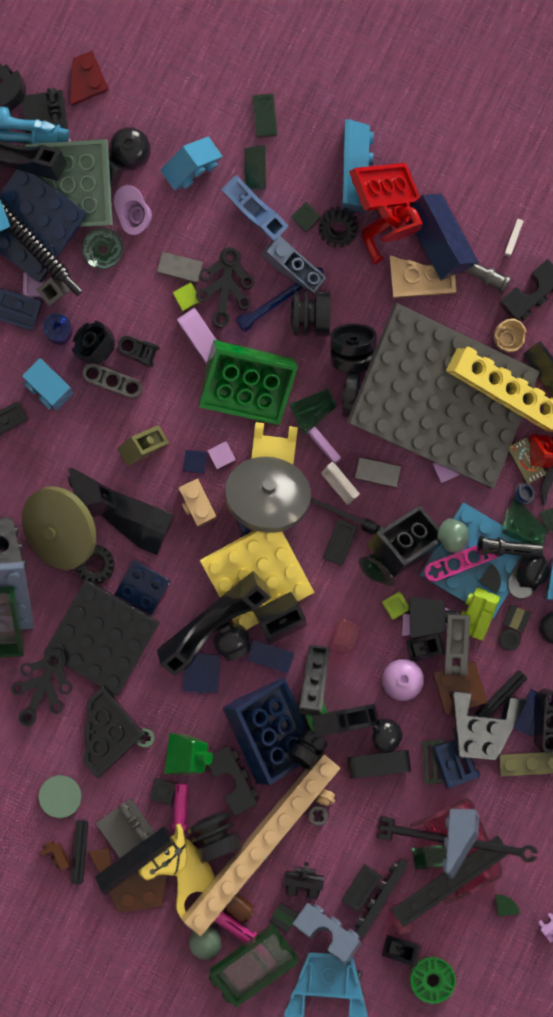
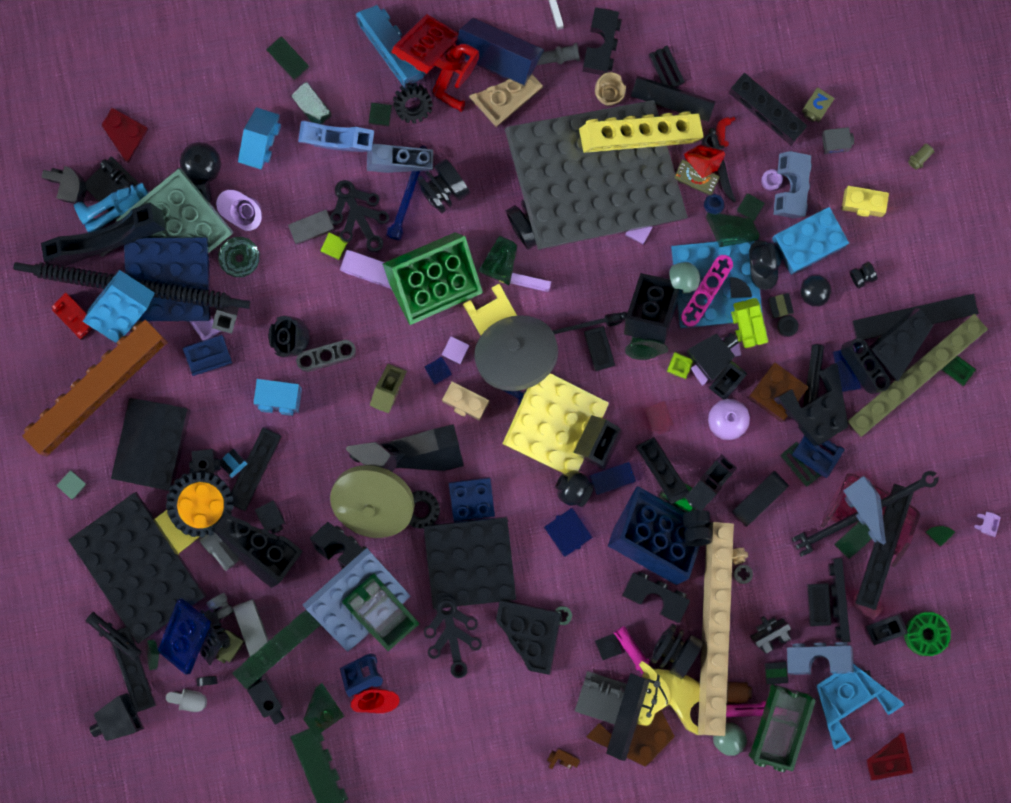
camera: 40 degrees left, 0 degrees up
sand green tile [39,775,82,818] -> none
clear blue wheel [43,313,73,345] -> none
black axle [70,820,89,884] -> none
black piece [118,336,160,367] -> none
black arch [157,571,271,676] -> none
green torso [164,733,213,775] -> none
white tile [321,462,360,505] -> none
black wheel [330,323,377,373] -> none
flat silver tile [355,458,401,488] -> none
black hair [372,718,403,753] -> none
dark grey plate [445,615,470,676] -> none
black pin [477,535,543,558] -> none

